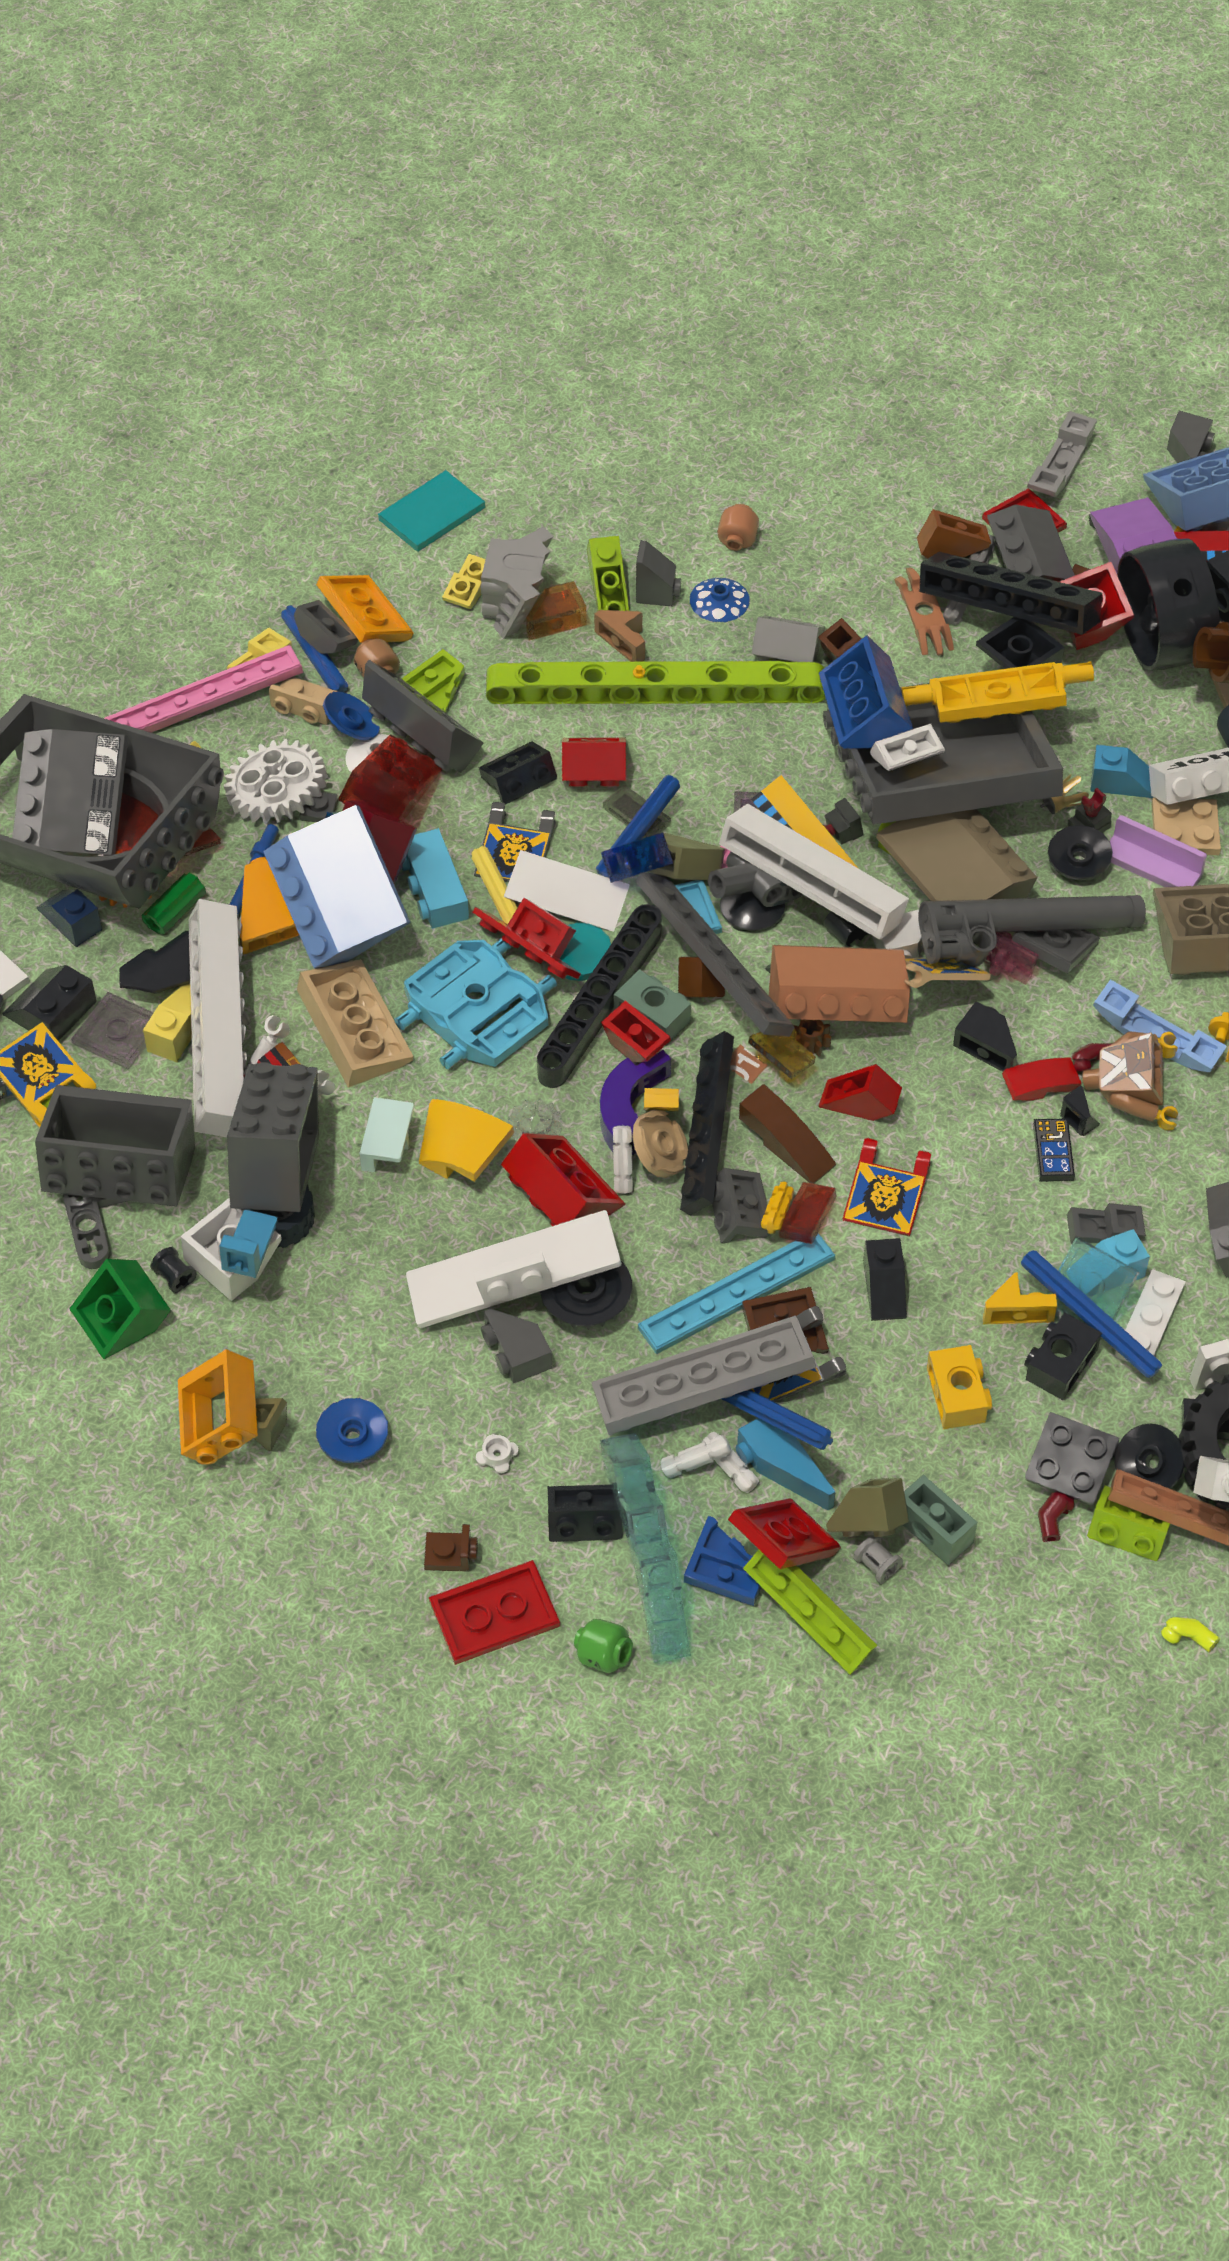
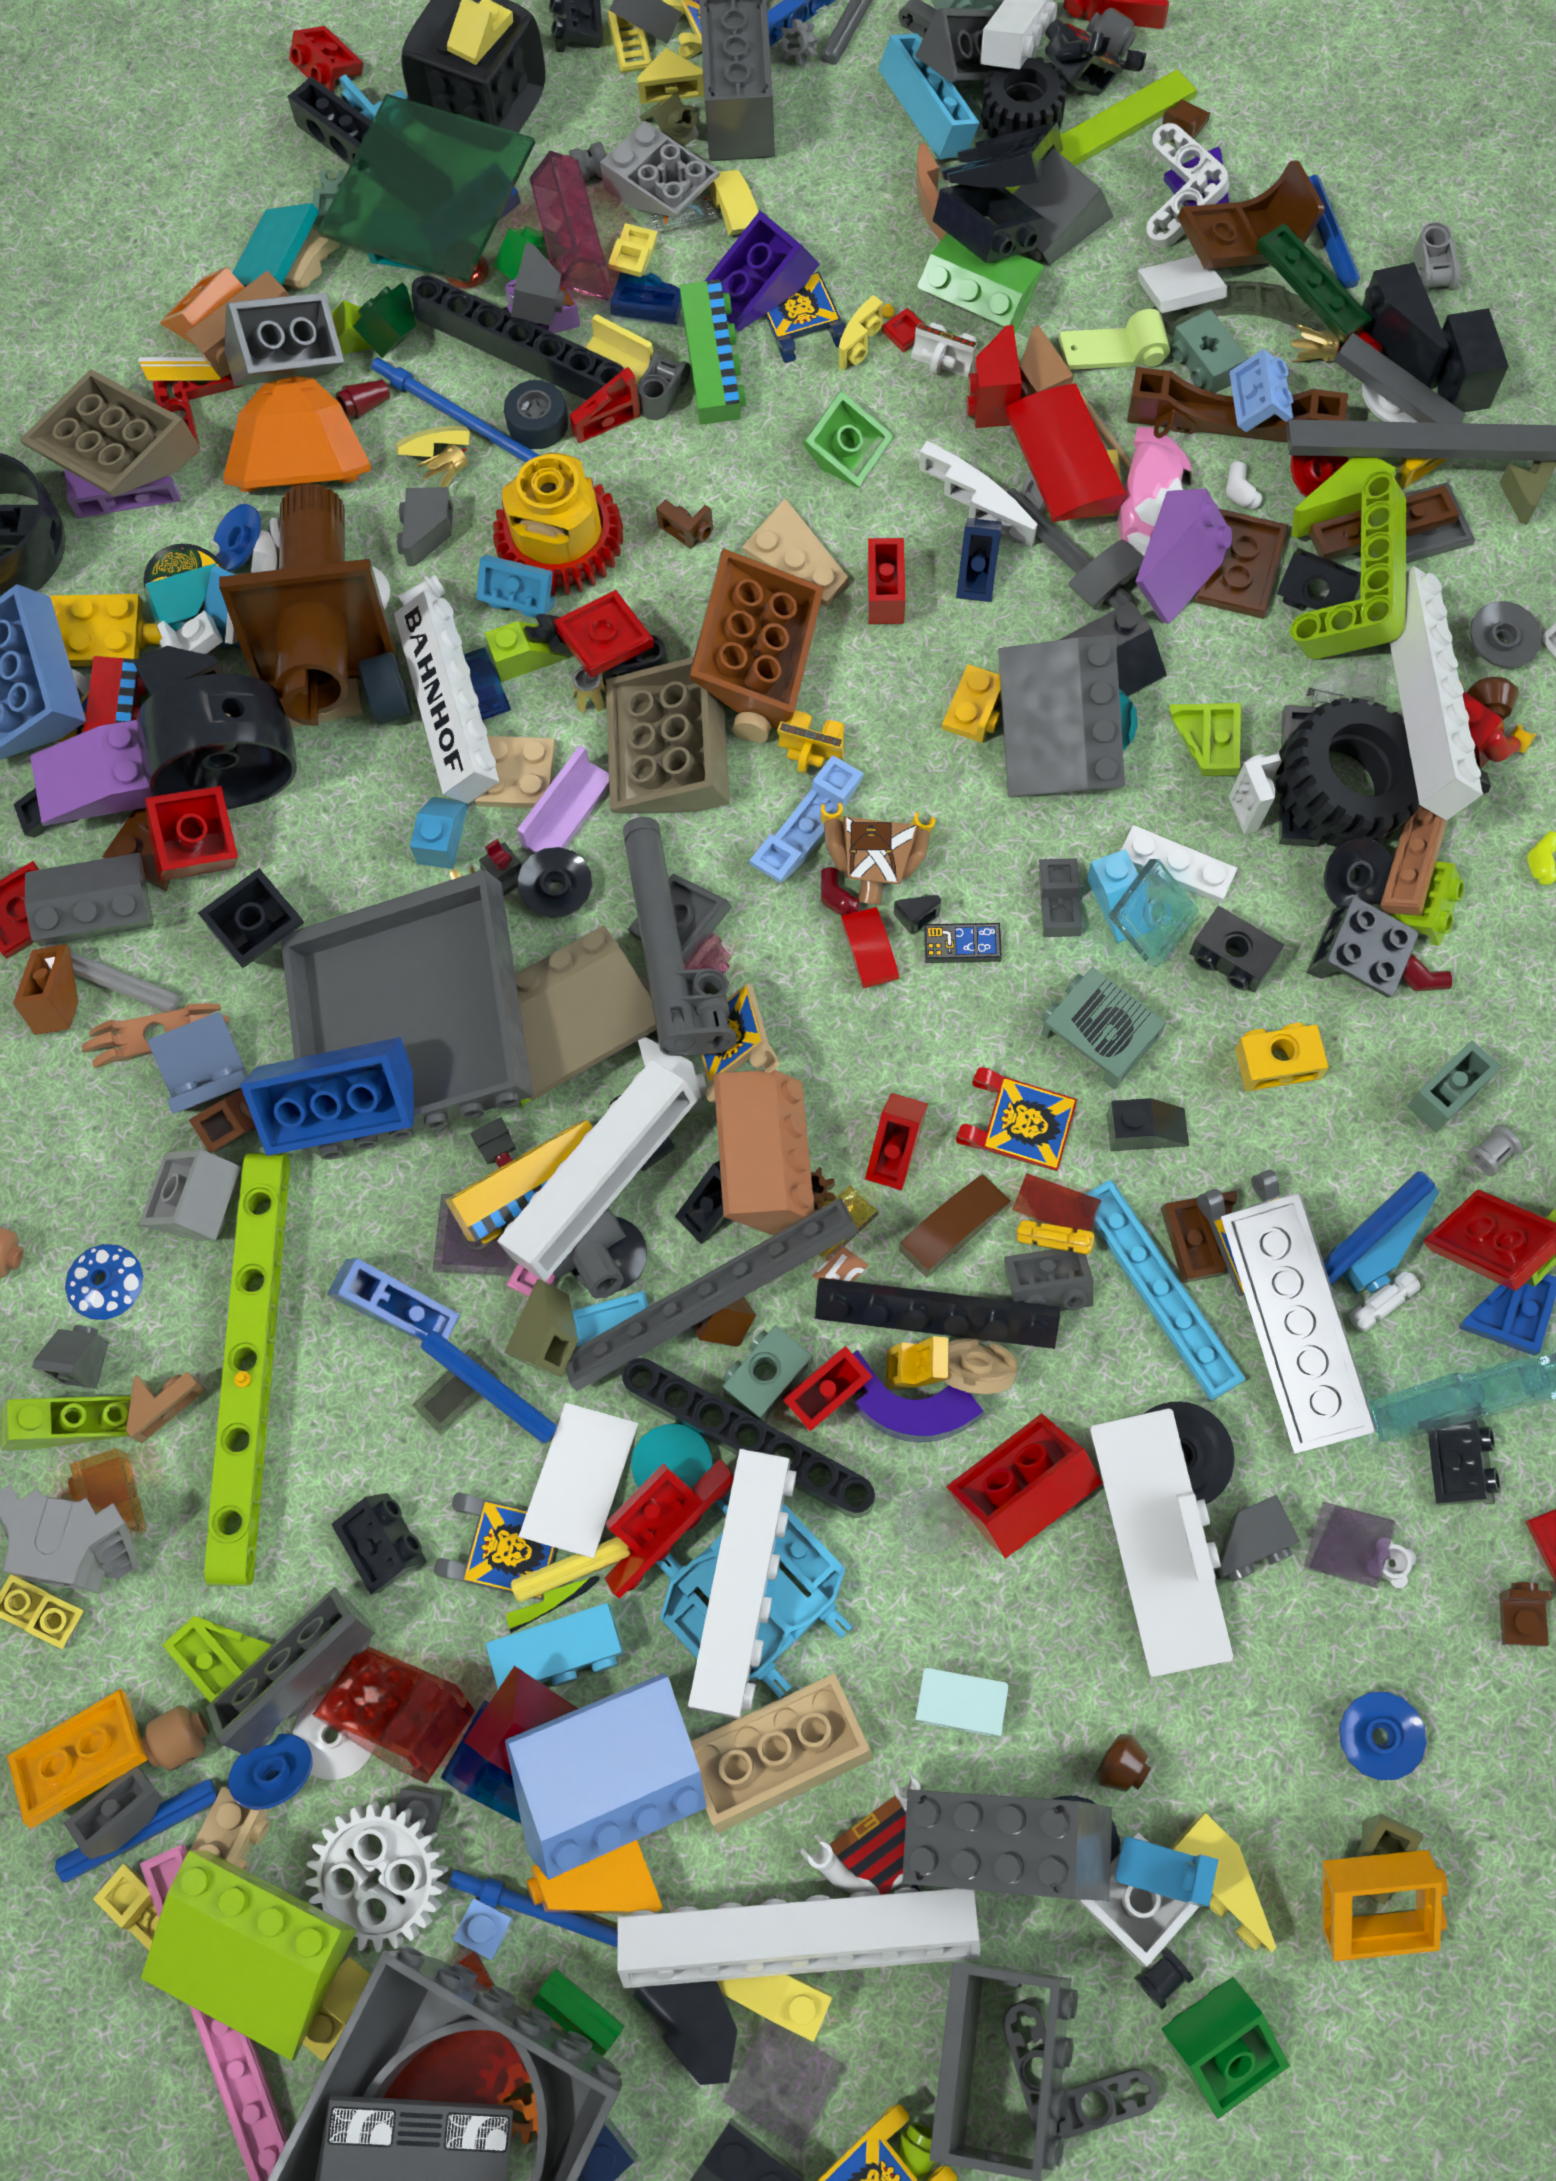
camera: 85 degrees left, 15 degrees up
yellow slope [419,1099,514,1182] -> none
red slope [562,737,626,786] -> none
clear blue slope [601,832,673,883] -> none
white axle [613,1125,633,1194] -> none
white axle [660,1435,731,1478] -> none
olive slope [826,1478,909,1537] -> none
white slope [870,724,945,771] -> none
yellow plate [901,661,1094,723] -> none
black brick [919,551,1103,635] -> none
black slope [953,1001,1017,1072] -> none
yellow slope [983,1272,1057,1324] -> none
blue axle [1021,1250,1162,1378] -> none
none -> lime slope [141,1850,357,2061]
none -> sand blue bracket [148,1012,248,1114]
none -> slope [327,1258,460,1341]
none -> light blue plate [453,1898,513,1960]
none -> lime sticker [505,1575,600,1633]
none -> white brick [688,1449,796,1719]
none -> sand green panel [1041,967,1166,1090]
none -> reddish brown cone [1095,1734,1151,1792]
none -> light yellow slope [1169,1813,1276,1952]
none -> clear purple piece [1304,1502,1396,1588]

